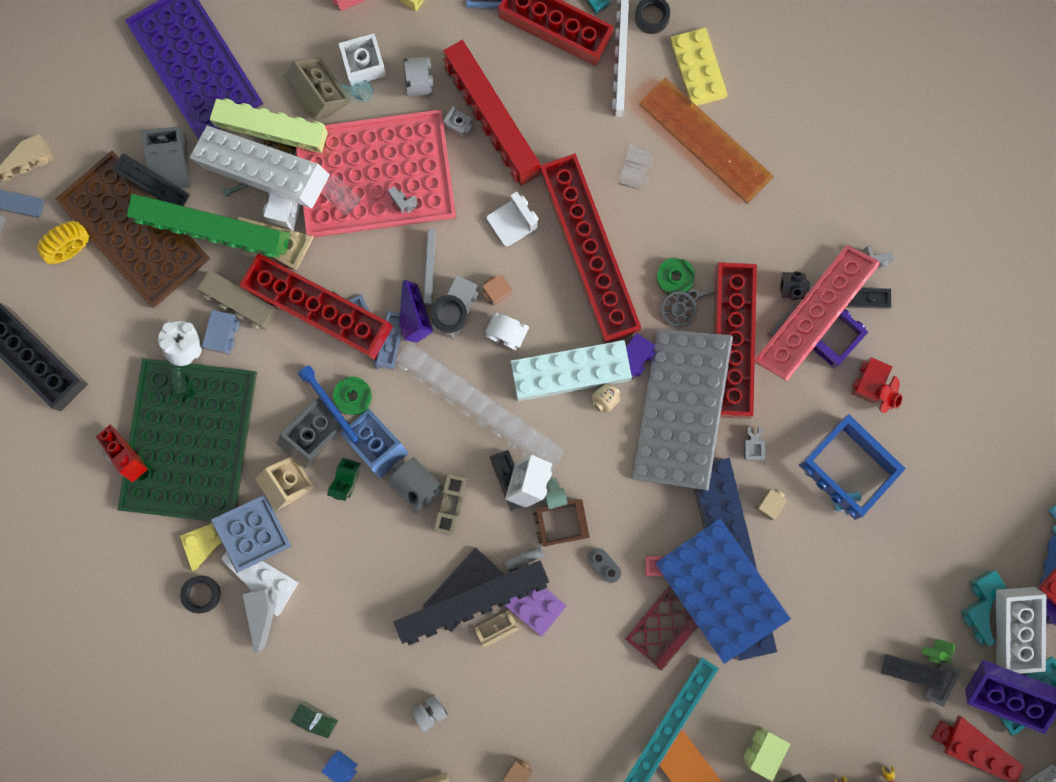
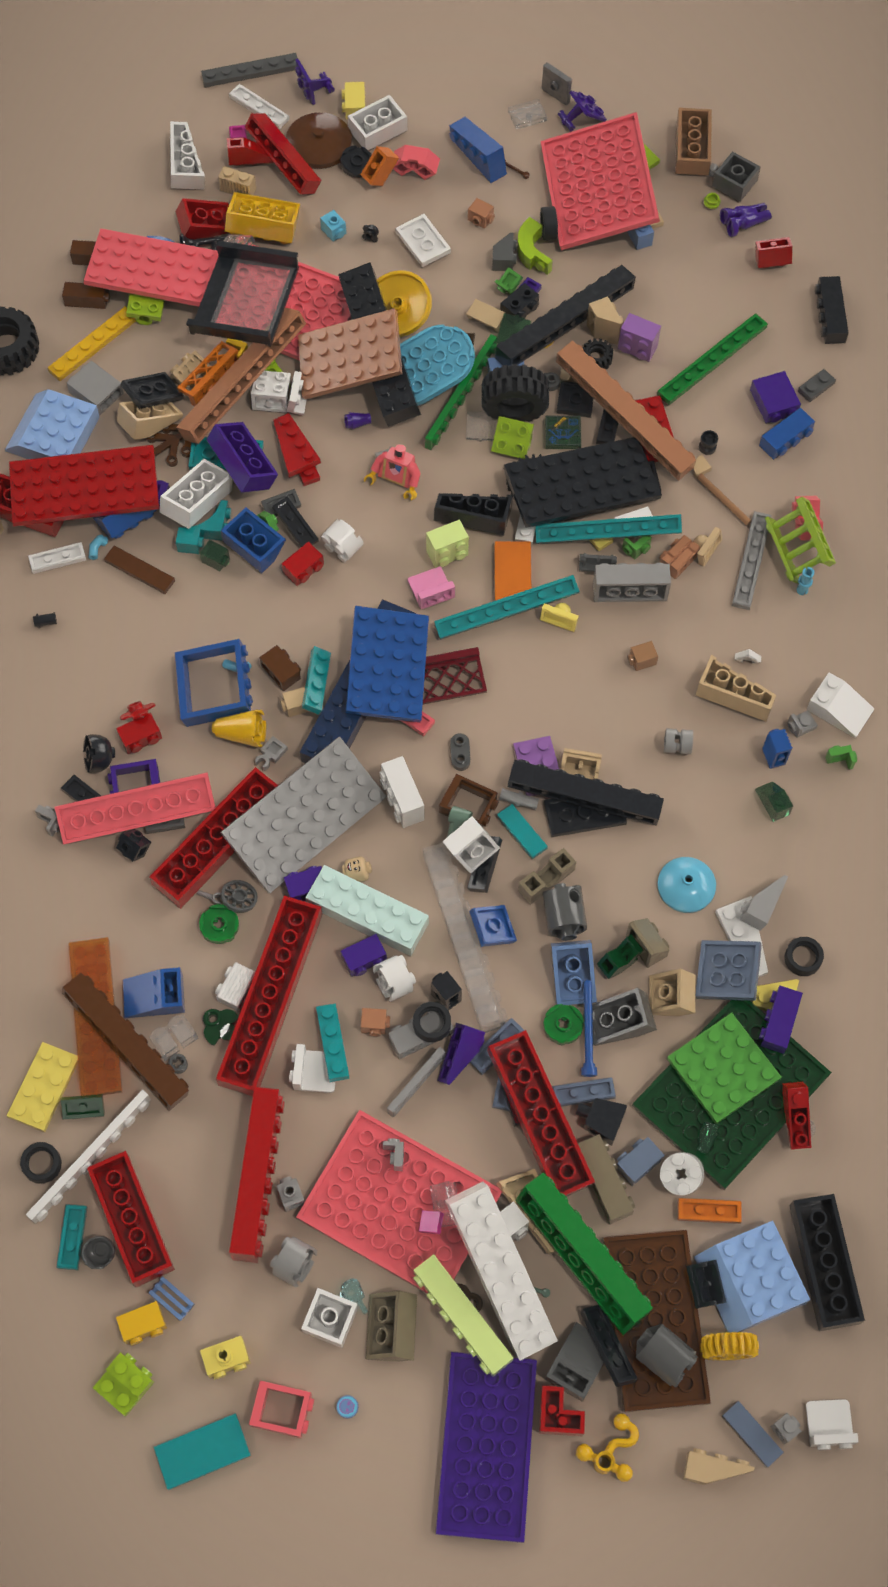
camera: 145 degrees left, 15 degrees down
none -> black pin [33,612,57,628]
none -> dark green plate [61,1094,105,1120]
none -> reddish brown brick [62,972,189,1111]
none -> black cylinder [83,734,115,772]
none -> reddish brown tile [104,545,175,594]
none -> blue slope [123,967,185,1018]
none -> dark grey bush [169,1054,188,1074]
none -> clear green brick [200,539,230,572]
none -> dark green plate [203,1009,239,1046]
none -> yellow cone [212,709,266,747]
none -> white brick [215,962,255,1011]
none -> blue slope [221,507,286,573]
none -> reddish brown brick [259,645,301,691]
none -> red brick [281,542,324,586]
none -> teal plate [302,646,331,715]
none -> teal plate [316,1003,350,1082]
none -> white brick [321,519,364,563]
none -> tile [337,1395,359,1418]
none -> dark purple brick [340,934,387,977]
none -> white brick [379,756,424,828]
none -> bright pink bracket [408,567,455,610]
none -> dark pink tile [419,1210,444,1234]
none -> black brick [431,971,462,1010]
none -> blue tile [469,905,517,947]
none -> teal tile [497,804,548,860]
none -> red brick [539,1386,585,1436]
none -> light yellow tile [540,603,579,632]
none -> sand blue tile [552,1077,616,1107]
none -> black torso [576,1098,627,1146]
none -> yellow piece [576,1413,639,1482]
none -> dark tan slope [626,918,669,968]
none -> dark grey cylinder [636,1324,698,1388]
none -> medium azure dish [657,857,716,913]
none -> bright green plate [667,1013,782,1124]
none -> orange plate [678,1198,742,1224]
none -> black hinge [686,1260,726,1309]
none -> light blue slope [694,1221,810,1332]
none -> dark purple brick [759,985,803,1054]

